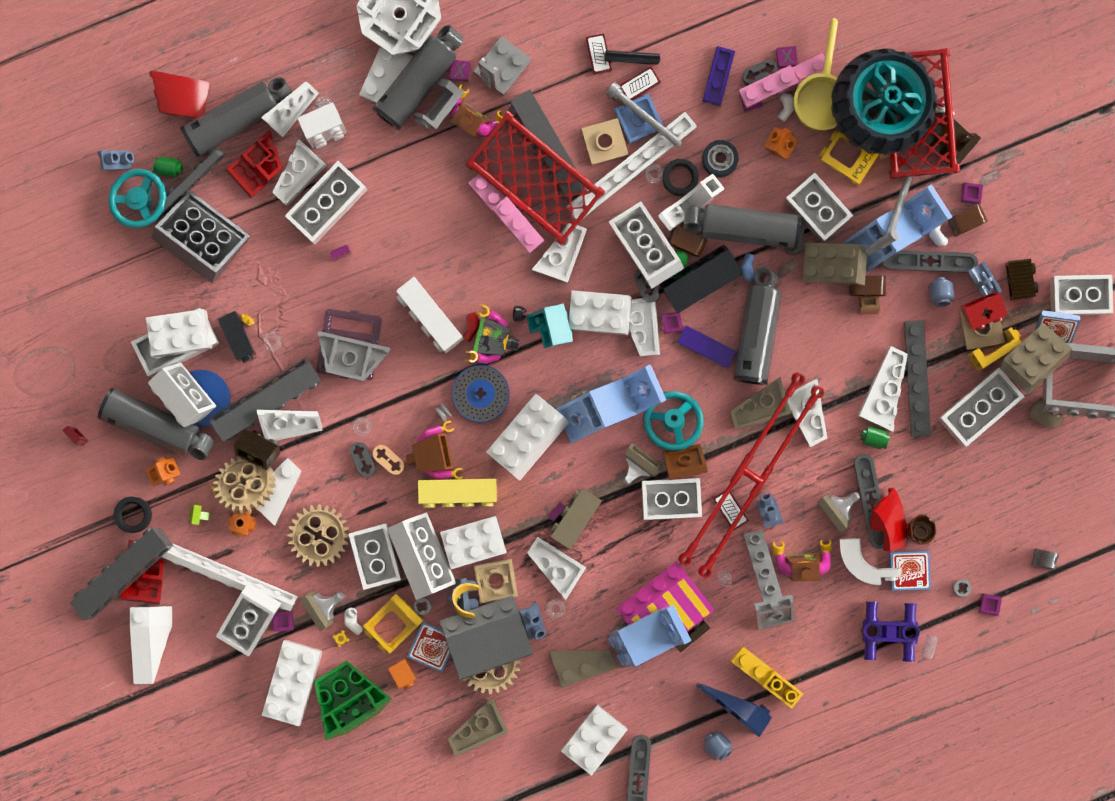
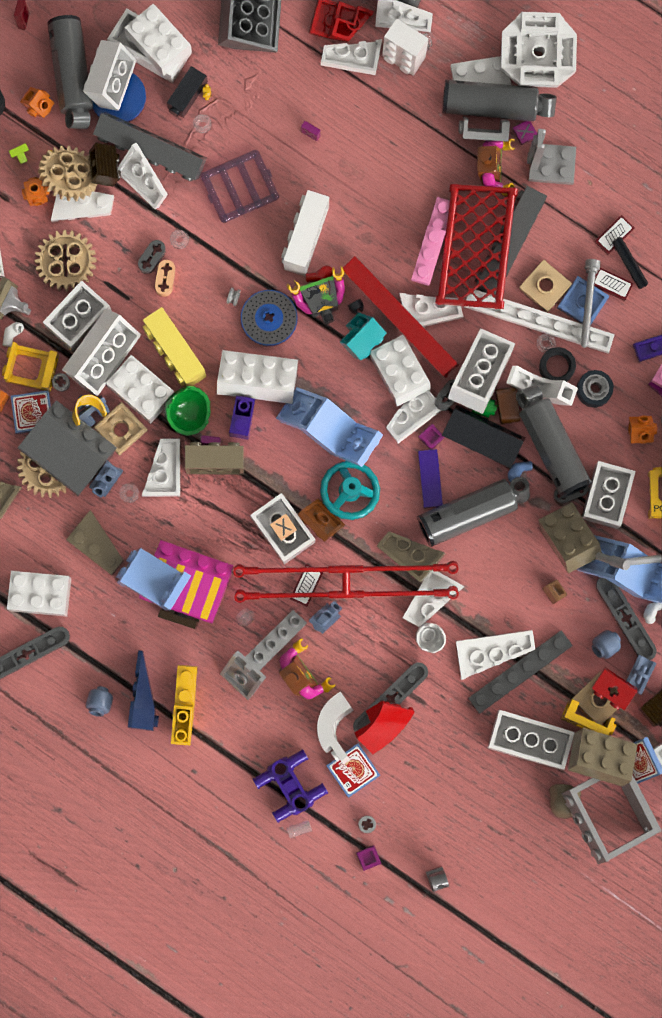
camera: 50 degrees right, 5 degrees down
white brick [285,161,367,245] -> none
light grey wing [317,331,391,381] -> none
dark orange torso [406,421,463,480] -> none
dark tan piece [623,443,663,485] -> none
piece [817,492,860,532] -> none
reddish brown beam [850,276,886,296] -> none
green brick [860,426,890,449] -> none
reddish brown hair [907,514,936,545] -> none
none -> green cylinder [165,386,211,436]
none -> dark purple slope [229,395,255,440]
none -> light nougat tile [270,514,297,541]
none -> red tile [343,256,459,378]
none -> white hair [416,623,446,653]

